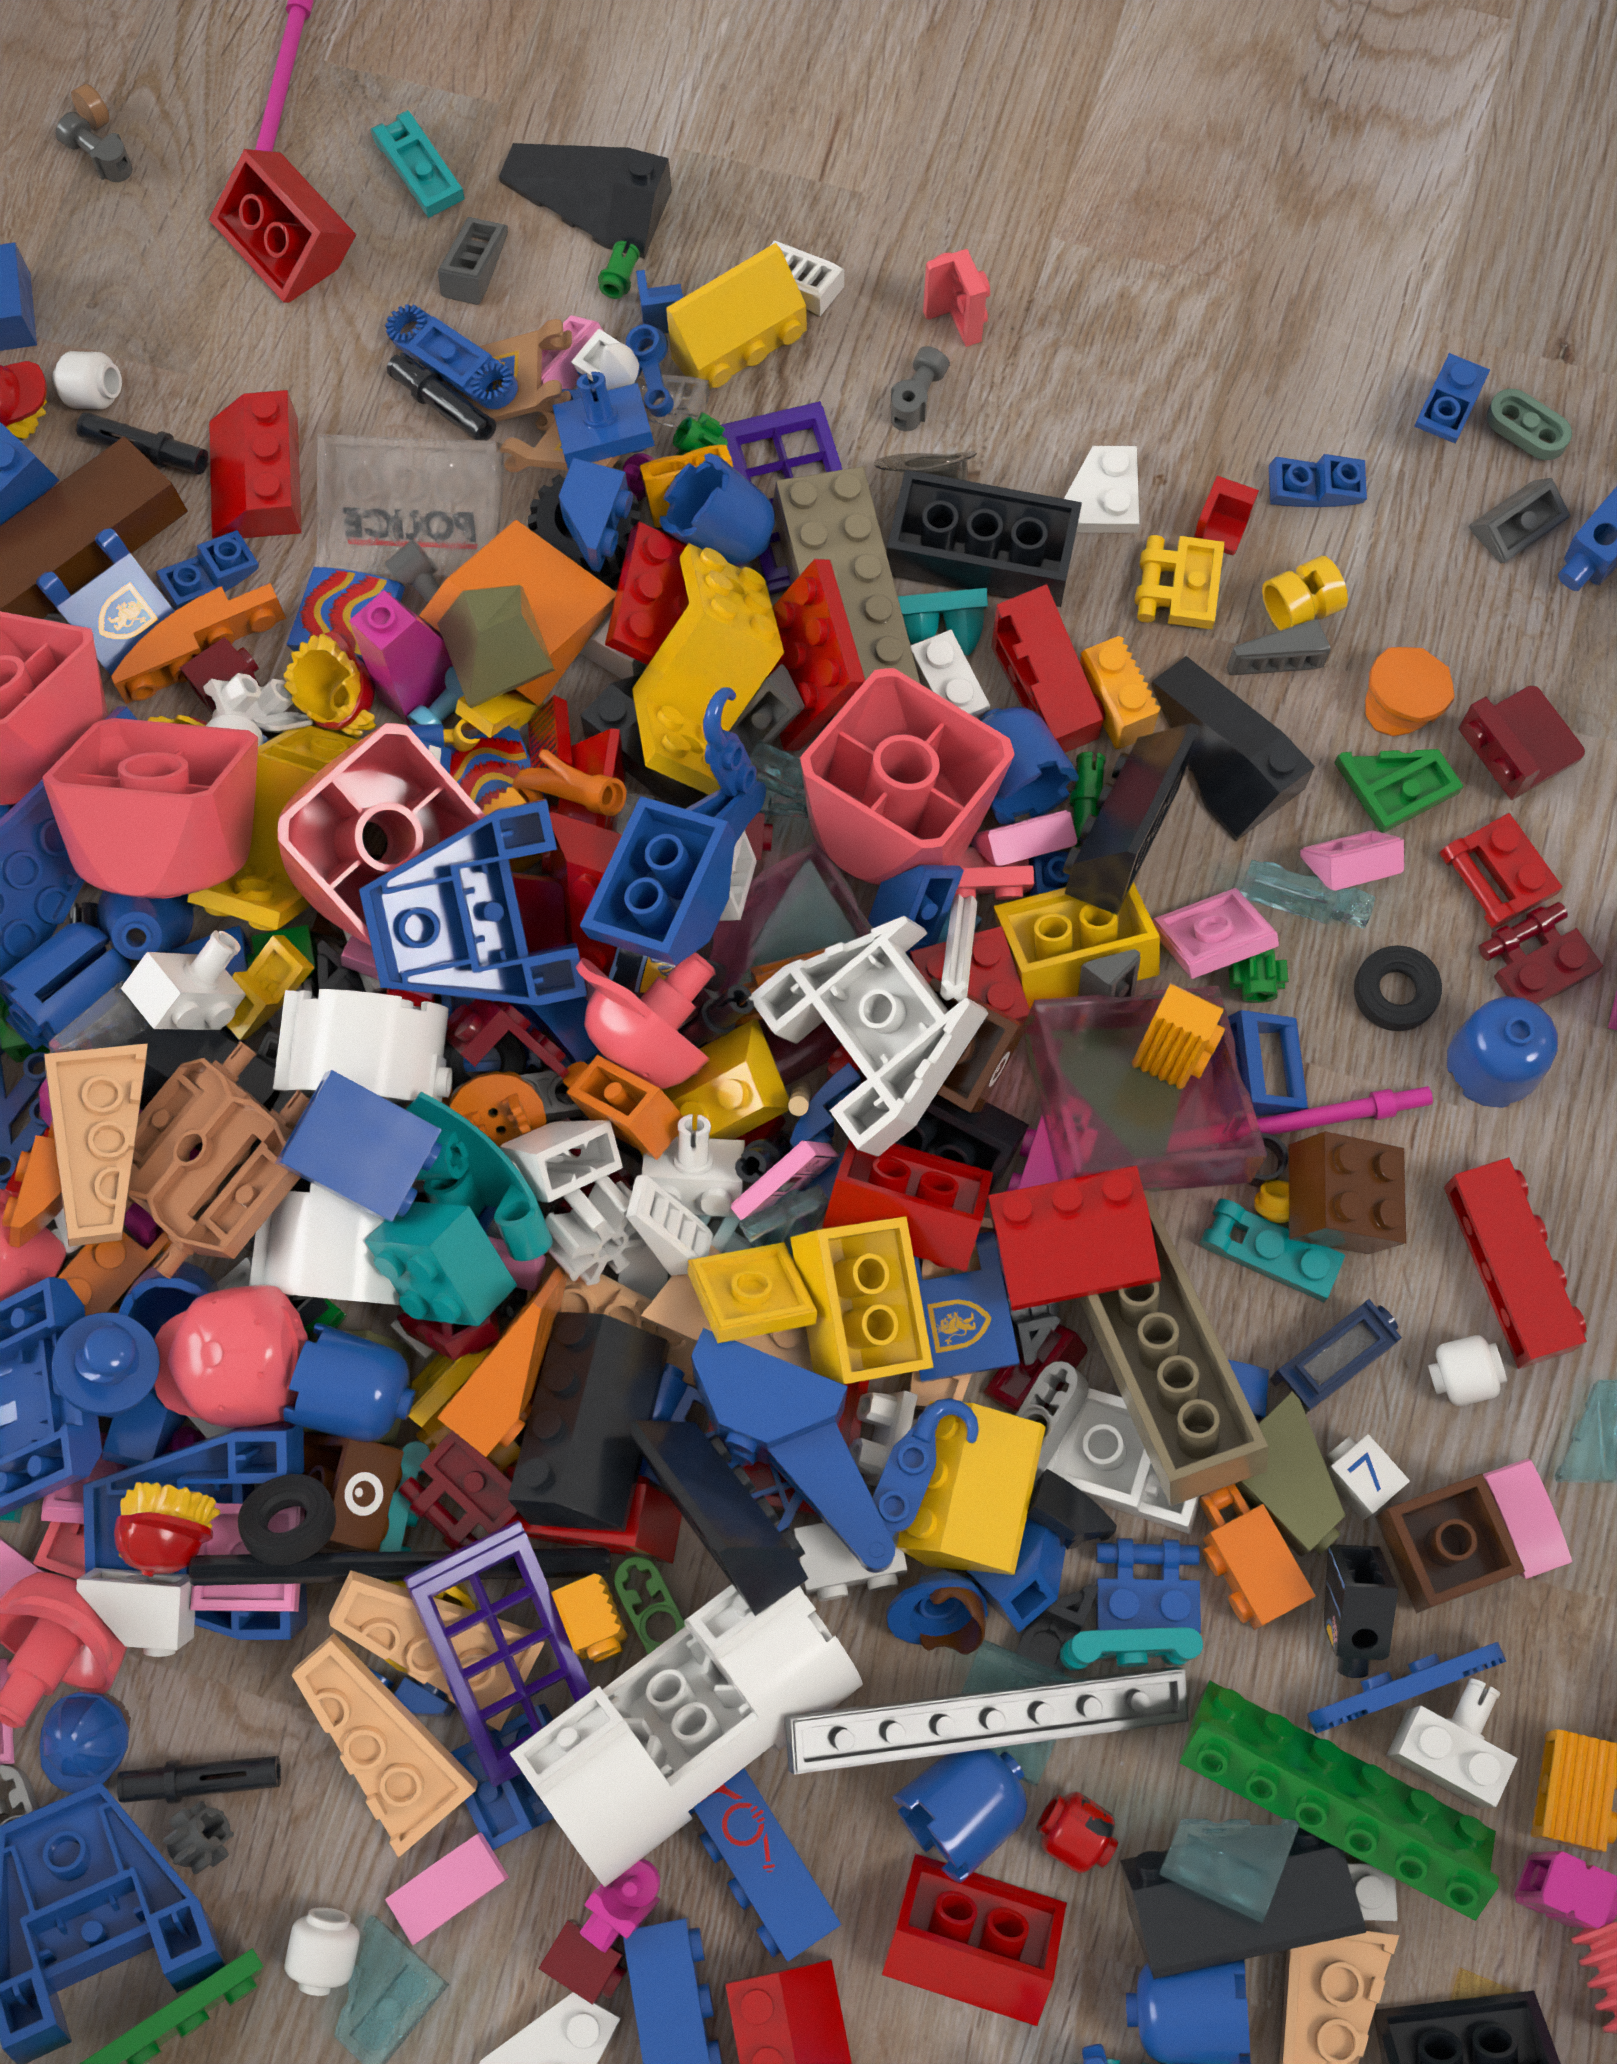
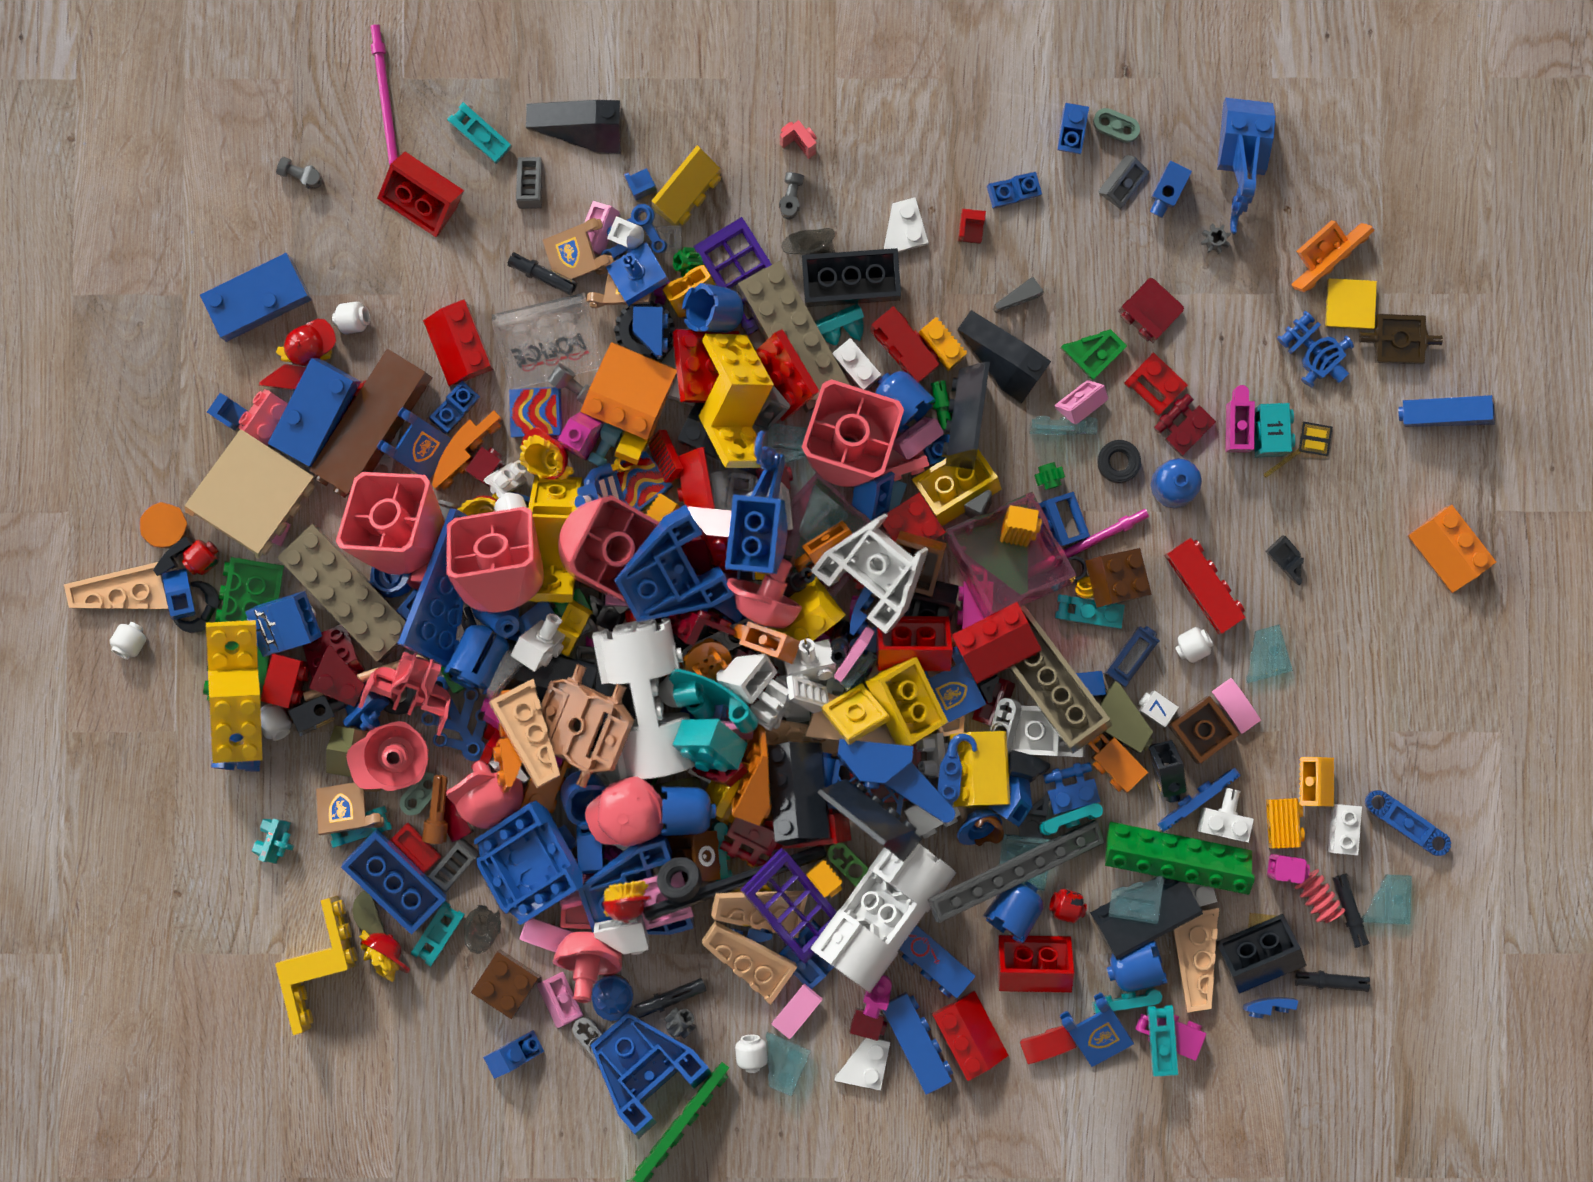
camera: 15 degrees left, 15 degrees up
blue plate [52,1313,160,1418] -> none
medium nougat tile [71,84,109,130] -> none
black pin [76,412,209,475] -> none
white piece [253,712,313,732] -> none
brick [275,1070,442,1222] -> none
blue plate [385,304,518,409] -> none
olive slope [437,585,555,708] -> none
orange plant [511,749,626,816] -> none
green pin [598,241,640,299] -> none
white slope [770,241,844,316] -> none
tan bar [788,1081,811,1116] -> none
white axle [940,894,977,1002] -> none
yellow plate [1134,535,1224,630] -> none
bright pink tile [1152,888,1279,979] -> none
yellow wheel [1262,555,1348,631] -> none
orange hat [1365,647,1455,737] -> none

